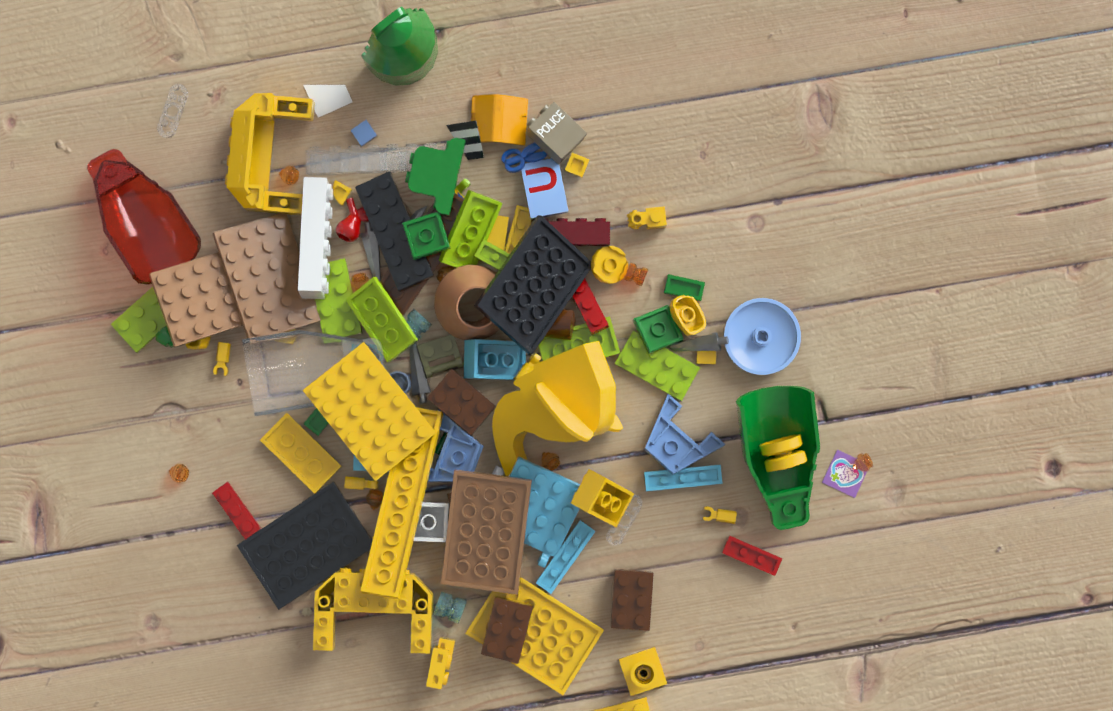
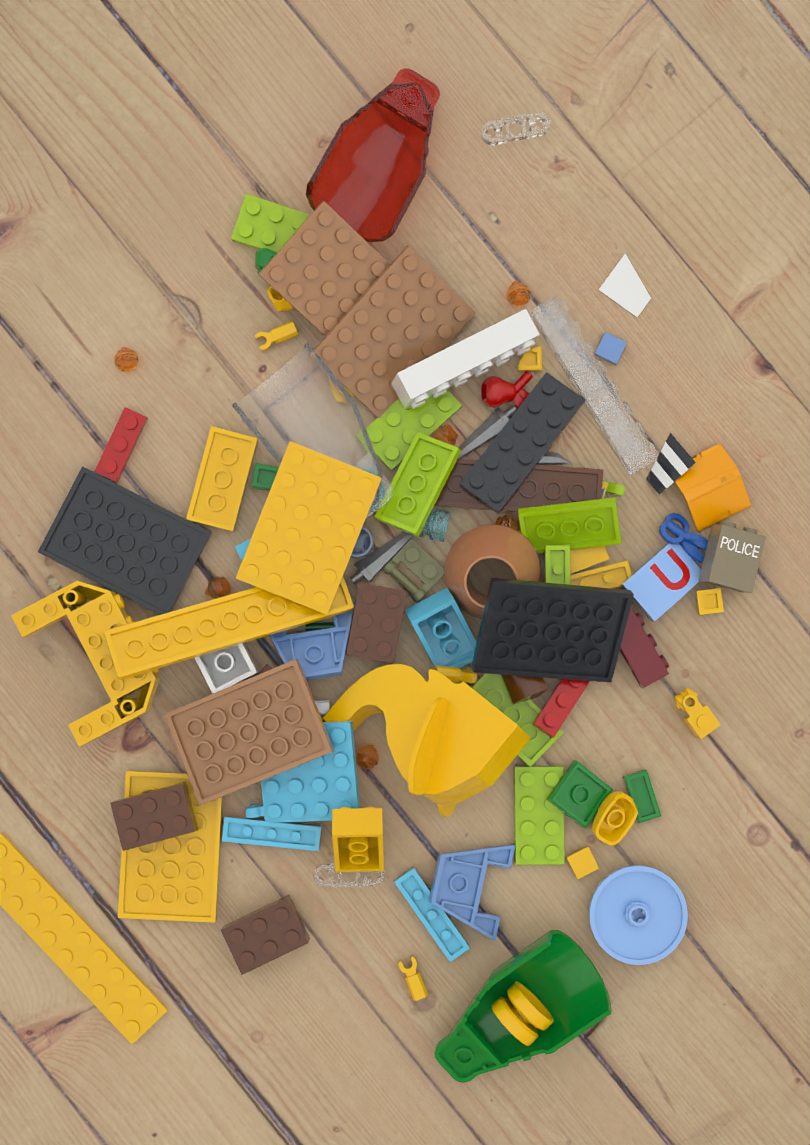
camera: 60 degrees right, 0 degrees up
yellow wedge [225,93,315,216] -> none
yellow bar [344,476,379,490] -> none
green windscreen [361,7,438,86] -> none
green tile [402,212,451,260] -> none
green brick [405,138,466,216] -> none
yellow piece [426,637,456,689] -> none
clear light blue wheel [433,591,467,624] -> none
yellow tile [591,246,628,284] -> none
yellow plant [619,647,667,696] -> none
clear orange wheel [624,262,648,287] -> none
flat silver bar [667,332,729,352] -> none
red plate [722,535,783,576] -> none
sticker [822,450,870,498] -> none
clear orange plate [852,453,873,472] -> none

